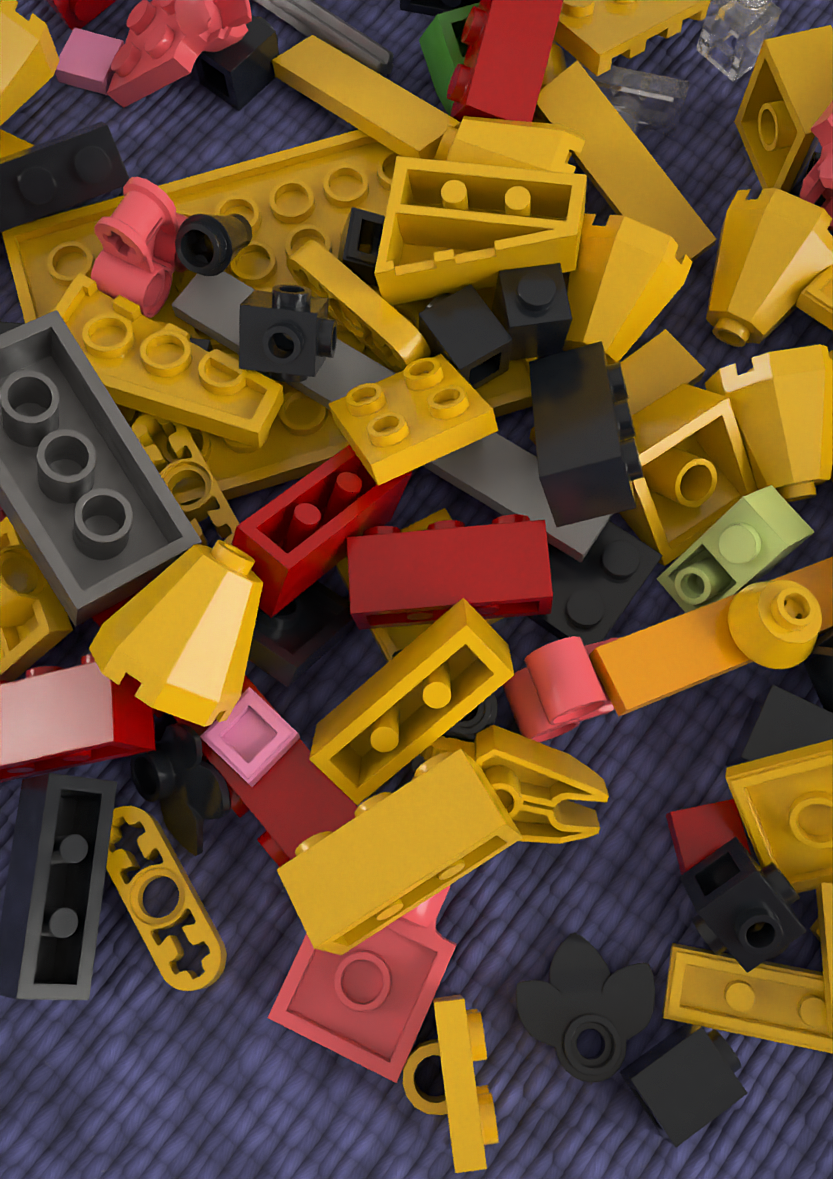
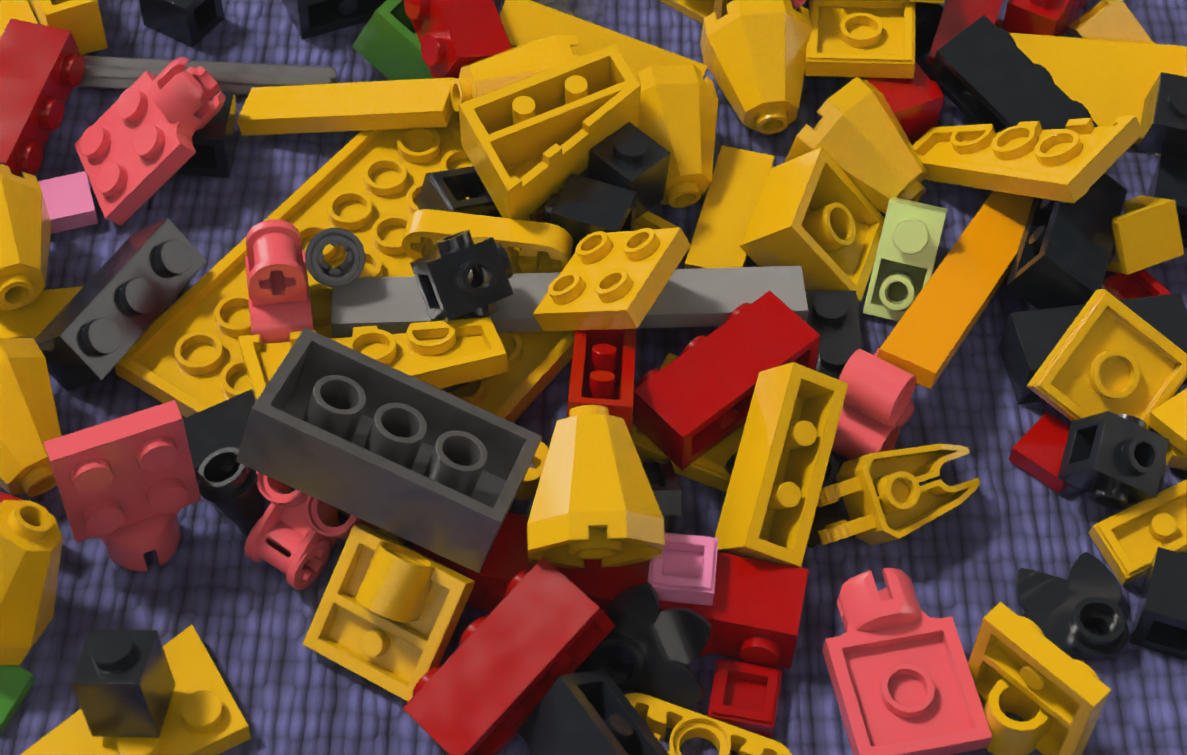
camera: 40 degrees left, 20 degrees down
yellow brick [276,749,523,956] -> none
black brick [529,341,644,527] -> none
yellow cone [728,580,822,669] -> none
none -> red tile [707,658,783,739]

